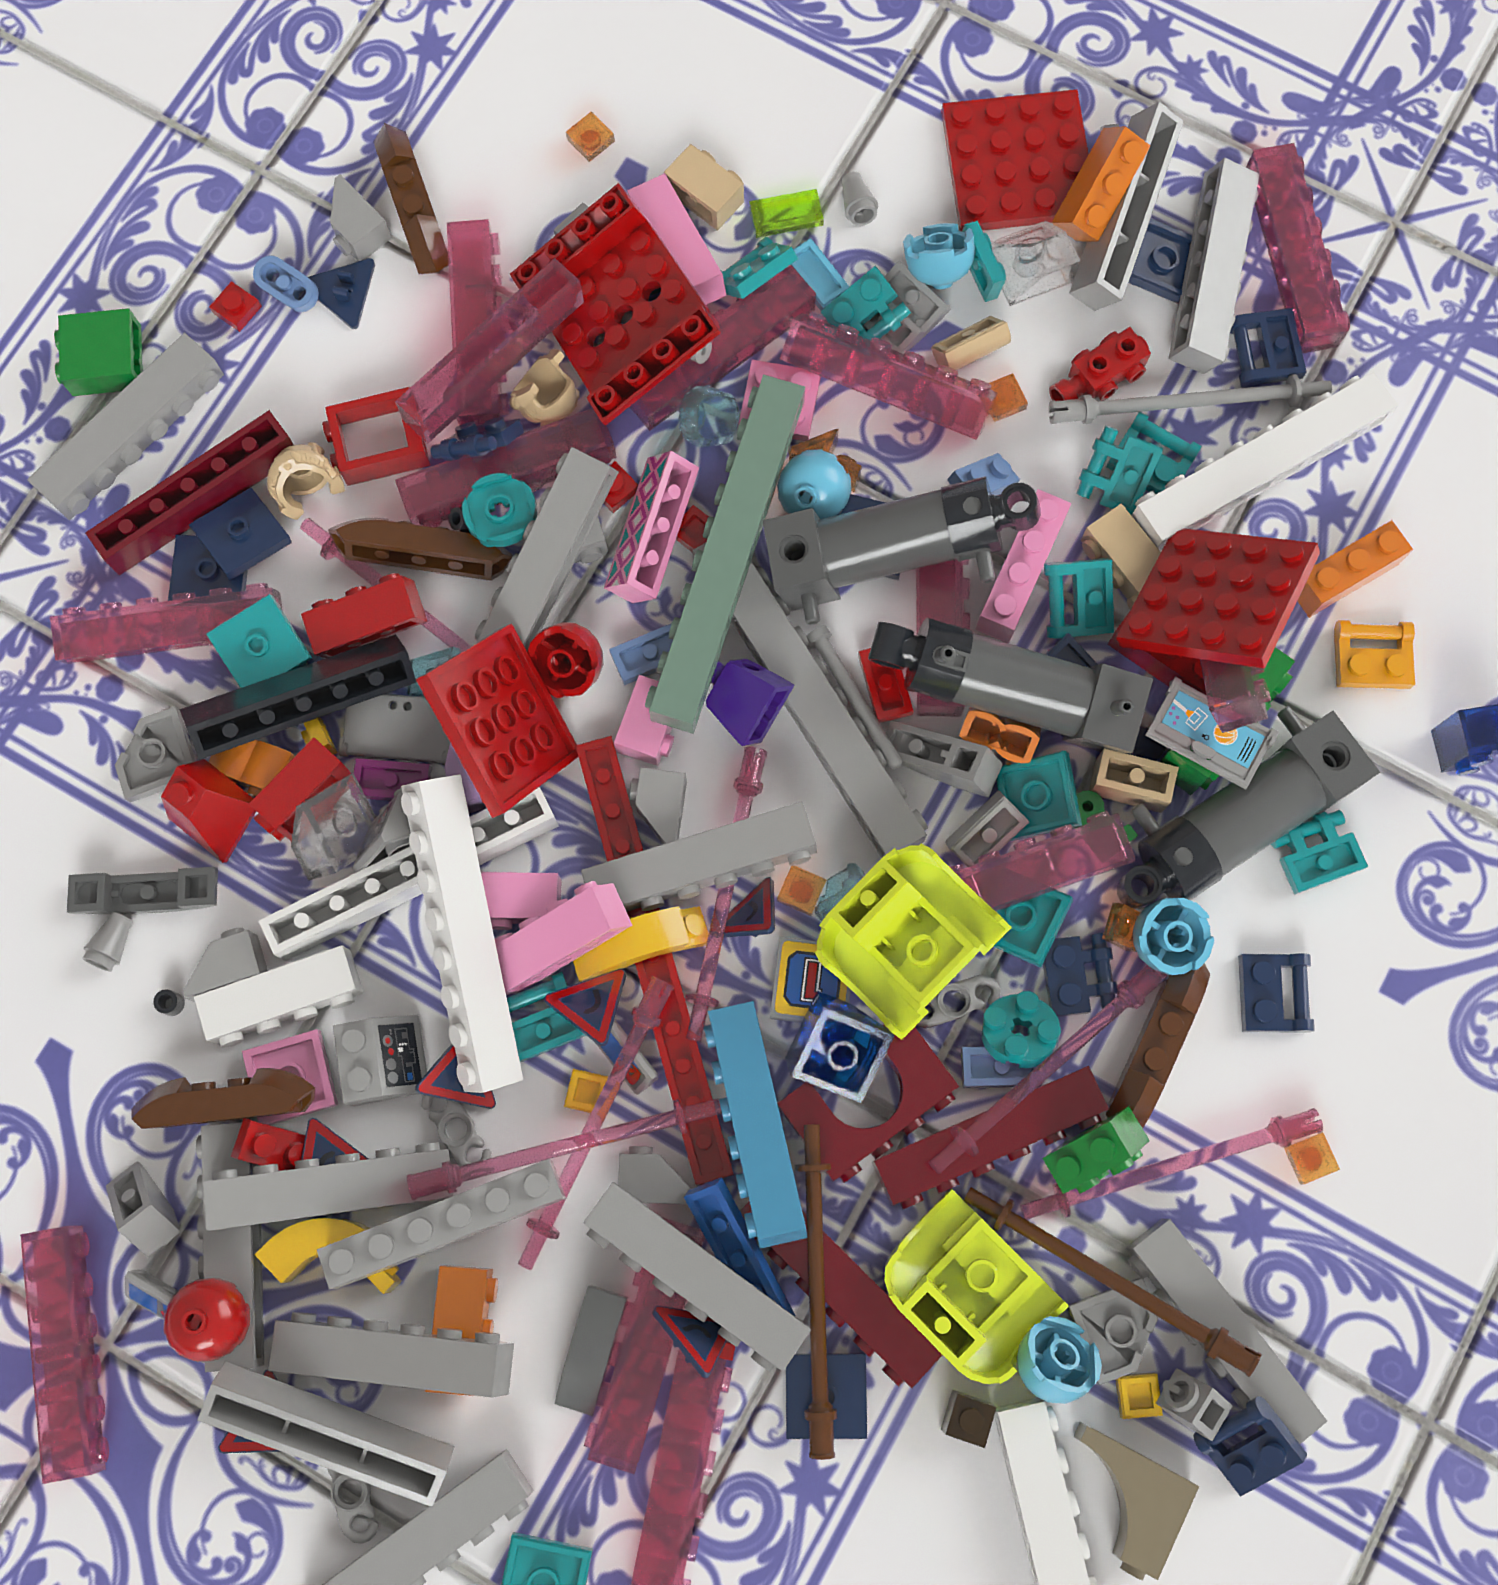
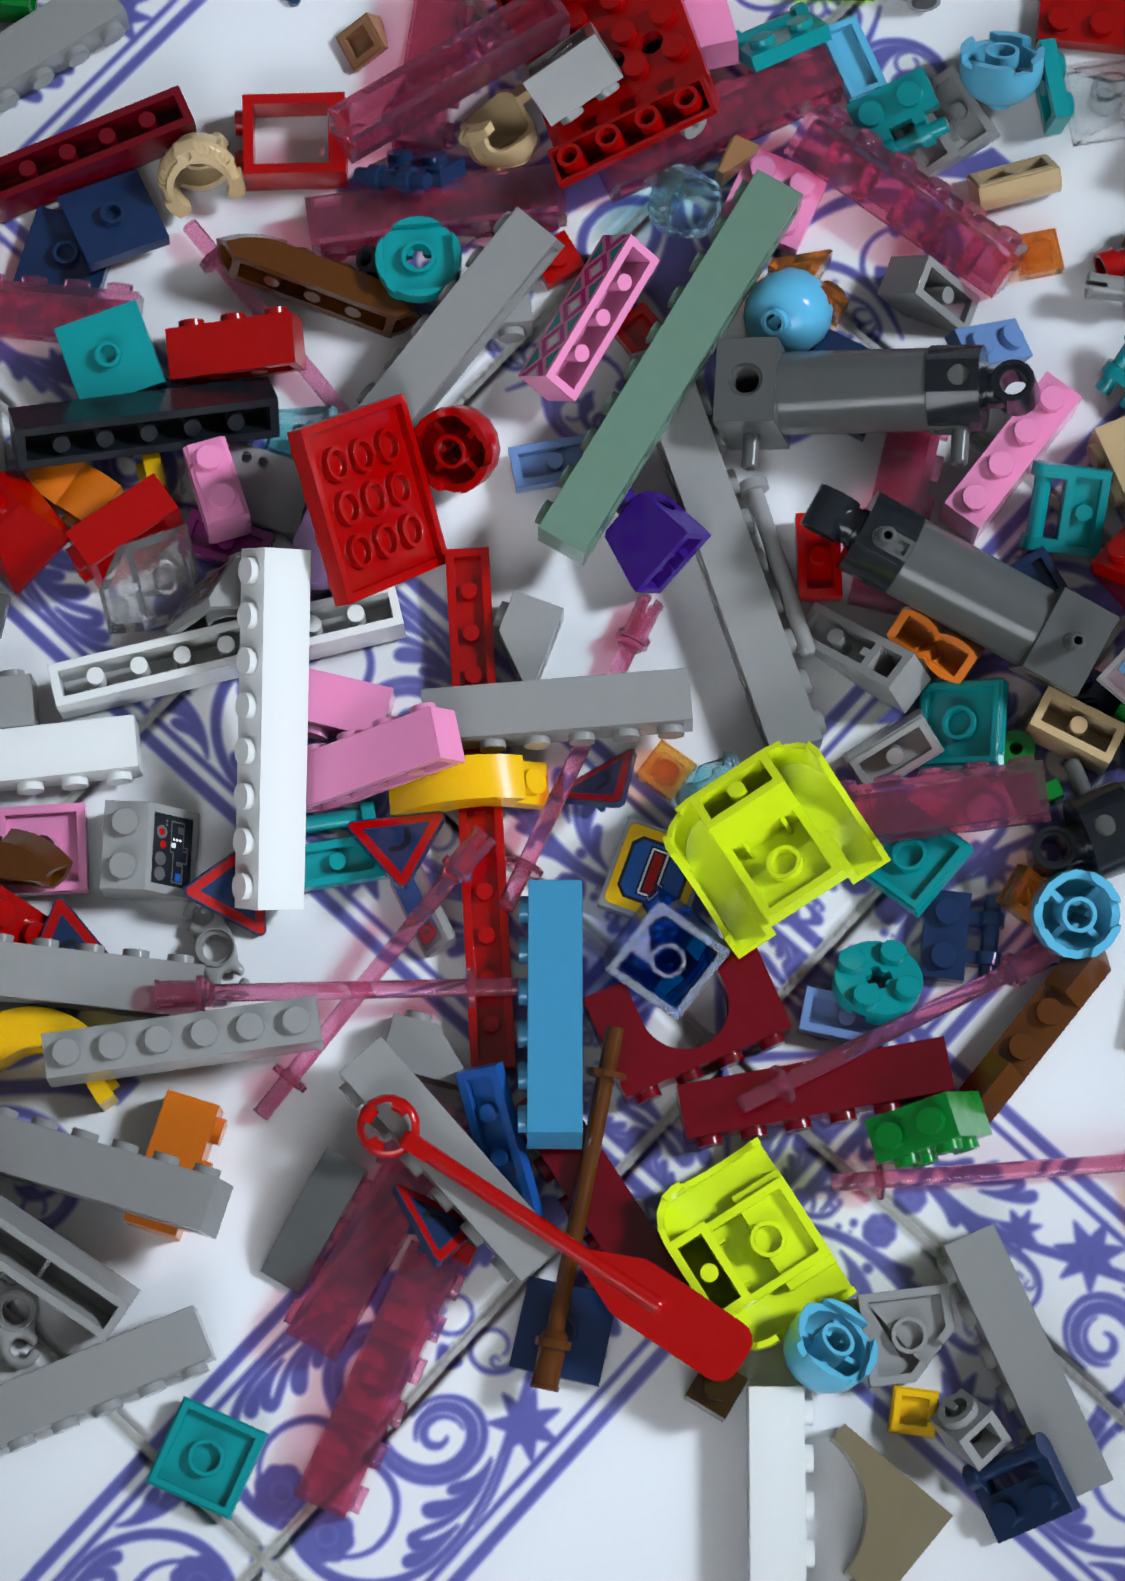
camera: 10 degrees right, 0 degrees up
yellow tile [564,1069,611,1116] -> none
bright pink brick [614,675,674,766] -> none
light grey piece [916,975,1001,1028] -> none
reddish brown bar [964,1187,1262,1377] -> none
none -> bright pink brick [183,436,252,544]
none -> medium nougat slope [335,12,388,72]
none -> red piece [356,1094,752,1381]
none -> light grey slope [520,21,623,126]
none -> medium nougat slope [714,134,760,189]
none -> light grey slope [877,255,980,332]

